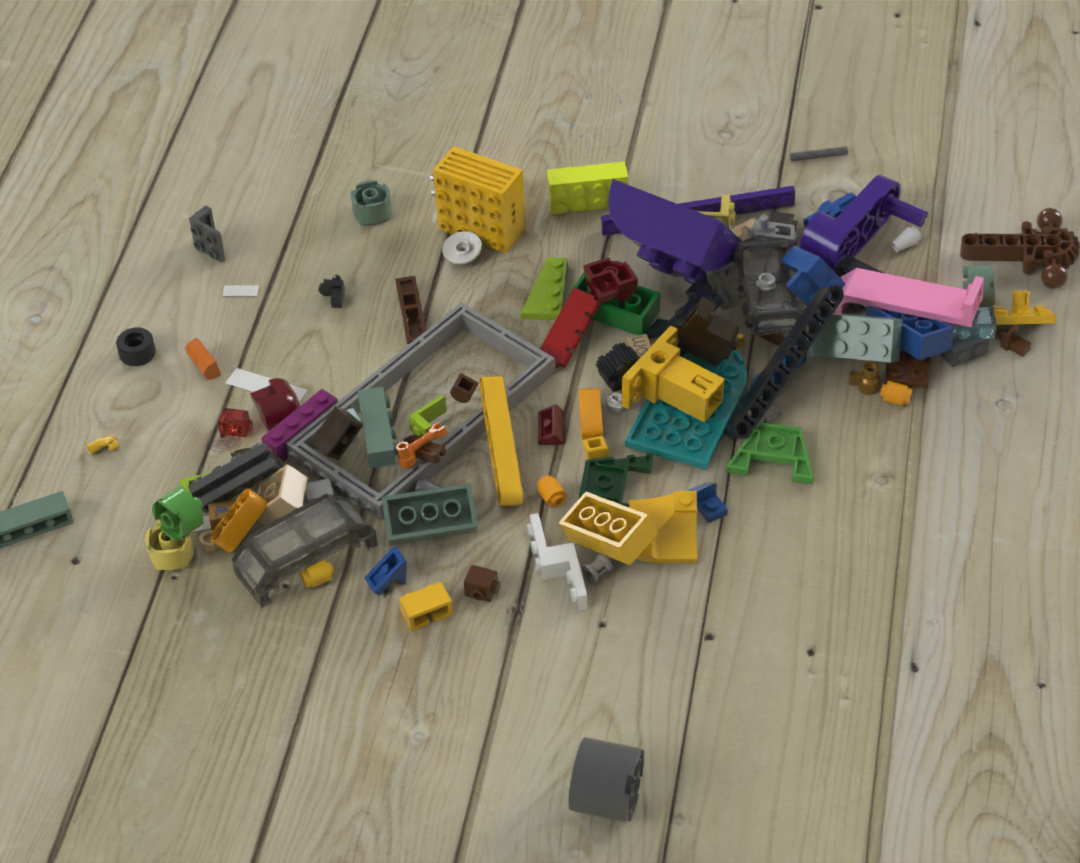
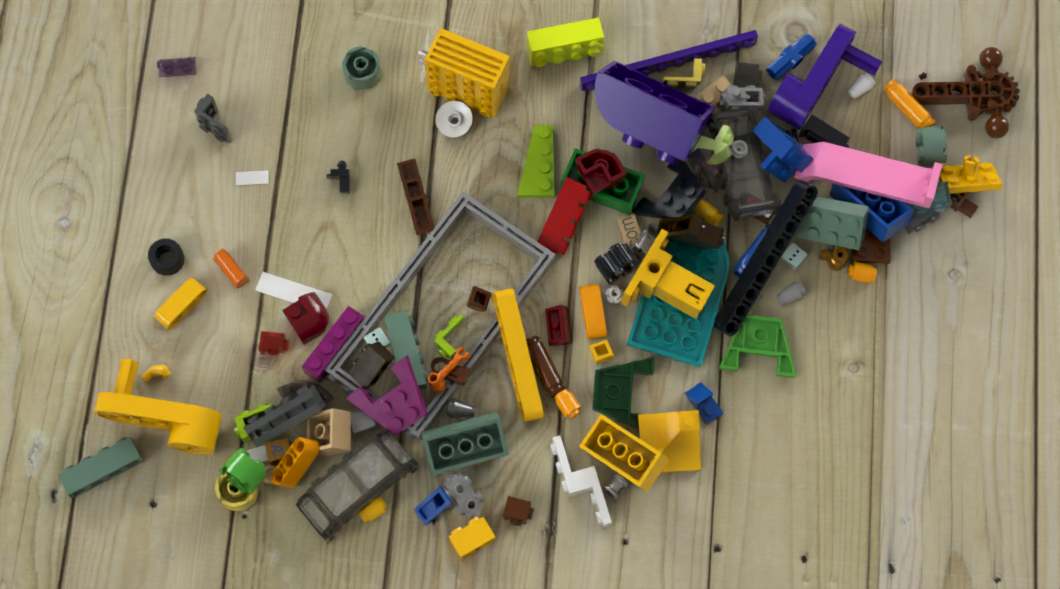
camera: 10 degrees left, 25 degrees up
none -> yellow beam [94,358,222,455]
none -> yellow beam [154,277,207,330]
none -> clear purple hinge [157,57,196,77]
none -> magenta wing [346,355,428,435]
none -> light grey brick [443,472,484,518]
none -> reddish brown axle [526,335,565,398]
none -> yellowish green brick [693,125,734,165]
none -> light grey cone [776,281,806,305]
none -> light aqua tile [781,243,808,270]
none -> light orange axle [883,79,935,128]

